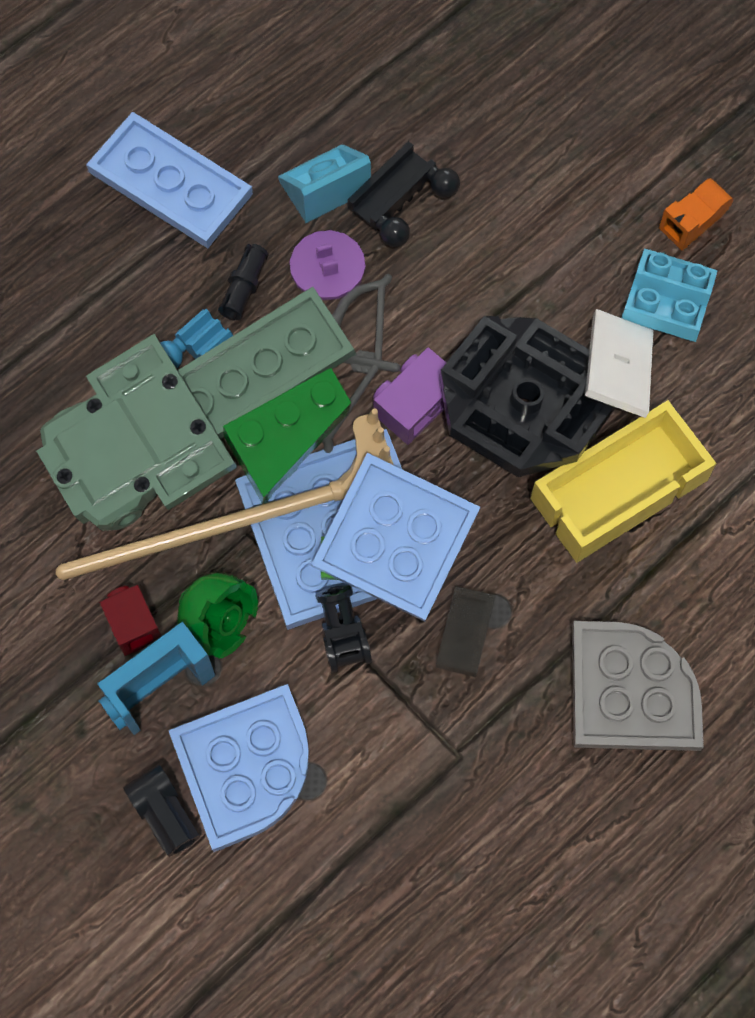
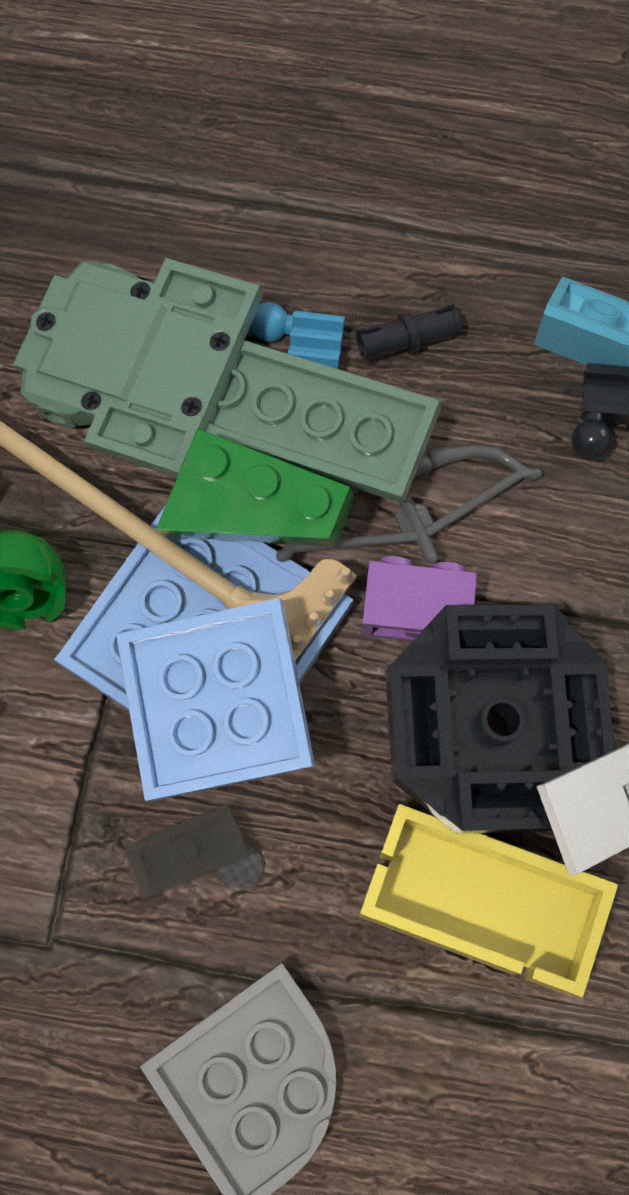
camera: 55 degrees right, 5 degrees up
light blue plate [86,112,253,248] -> none
medium lavender piece [290,230,365,300] -> none
black connector [315,585,372,673] -> none

